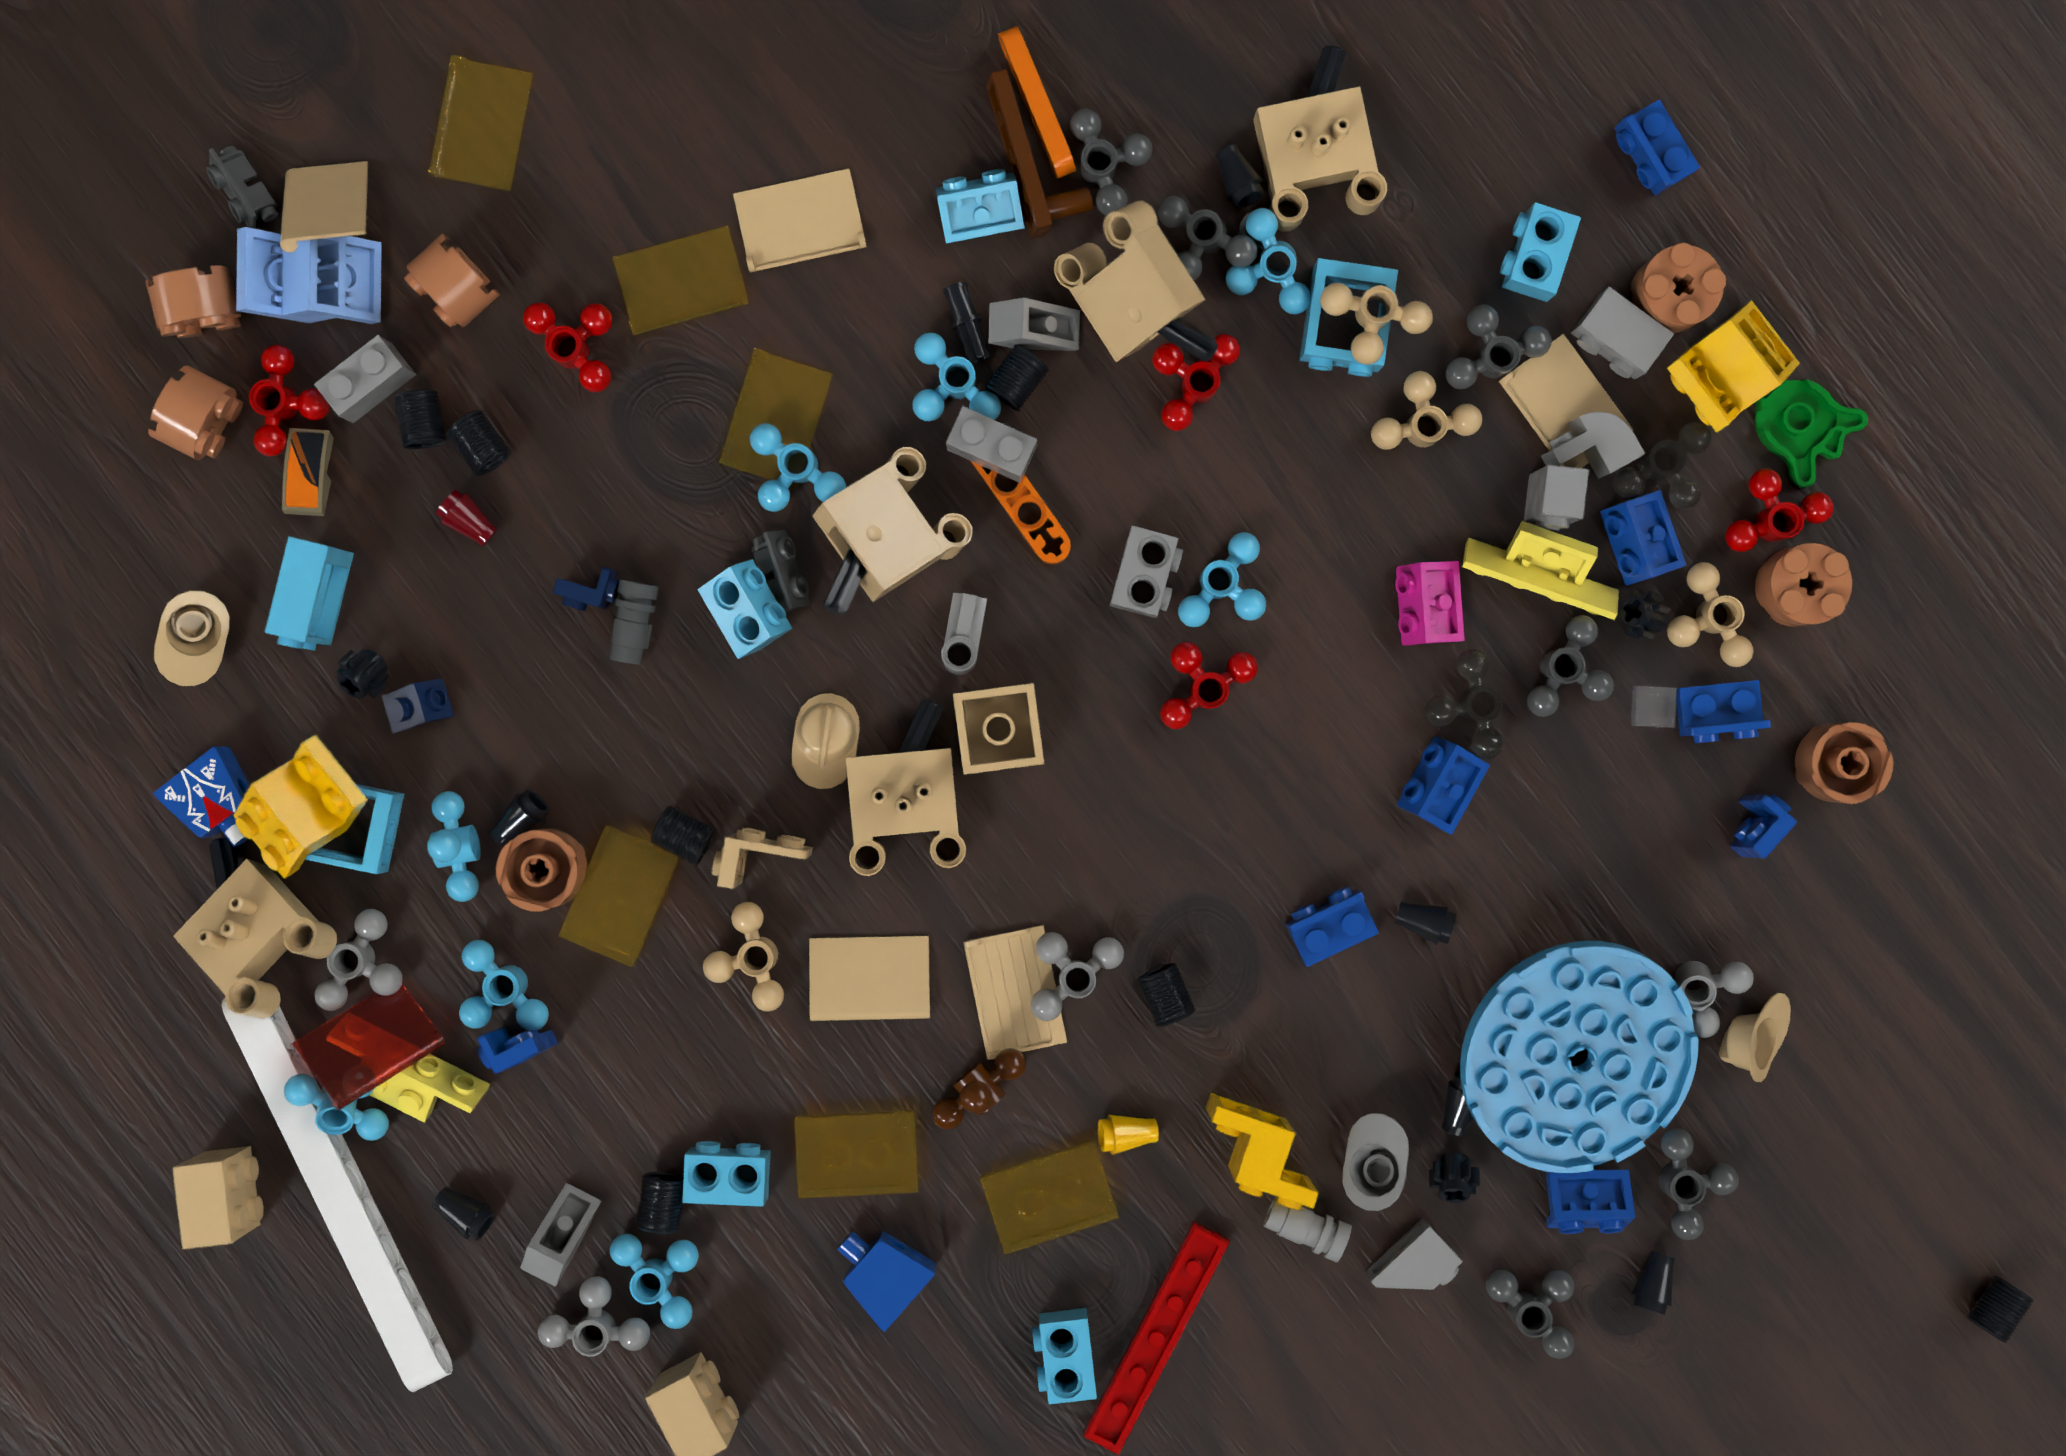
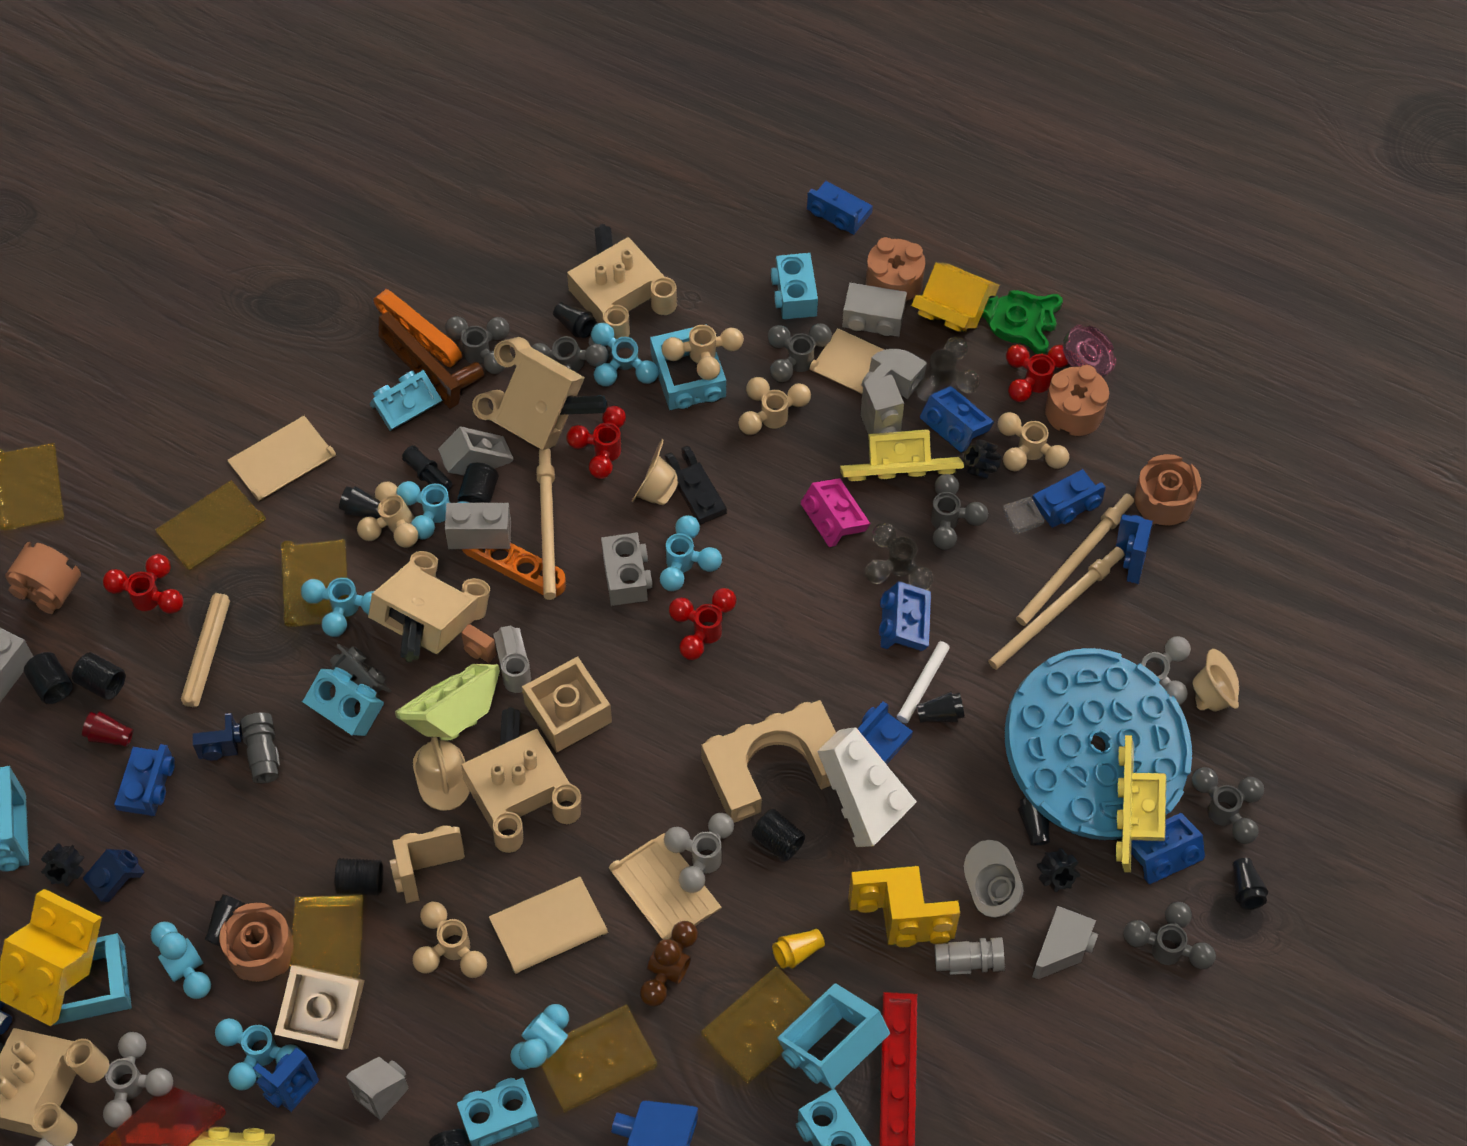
camera: 30 degrees left, 30 degrees down
none -> blue bracket [114,744,175,816]
none -> tan axle [181,593,230,707]
none -> tan brick [274,965,365,1050]
none -> black cone [339,486,381,519]
none -> light grey slope [346,1057,409,1120]
none -> tan piece [357,482,418,548]
none -> yellowish green wedge [395,664,500,740]
none -> nougat plate [461,624,497,663]
none -> medium azure piece [510,1004,569,1070]
none -> tan bar [536,448,556,600]
none -> tan piece [632,439,678,505]
none -> black hinge [664,445,727,525]
none -> tan arch [701,700,836,823]
none -> medium azure window [777,983,890,1090]
none -> white wedge [817,727,917,847]
none -> white bar [897,641,950,723]
none -> tan bar [988,547,1125,670]
none -> tan bar [1016,493,1134,626]
none -> clear pink tile [1062,324,1116,378]
none -> light yellow bracket [1116,735,1167,872]

